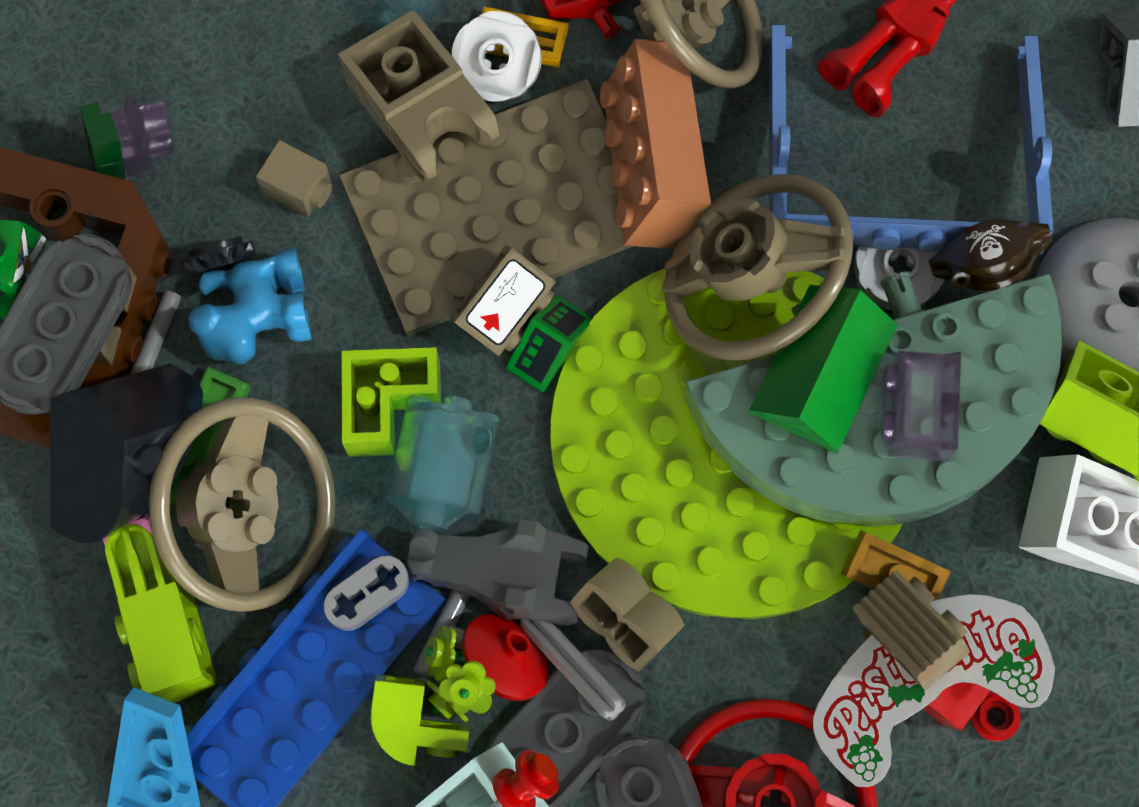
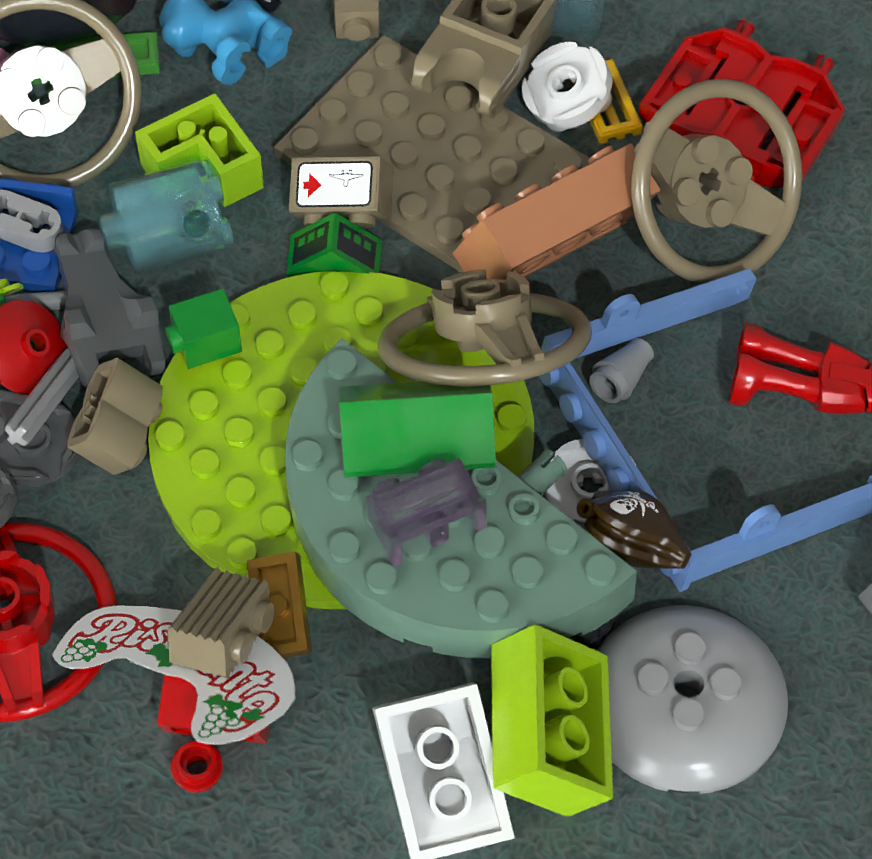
camera: 60 degrees right, 15 degrees down
none -> green brick [164,288,242,369]
none -> light grey cone [589,338,654,403]

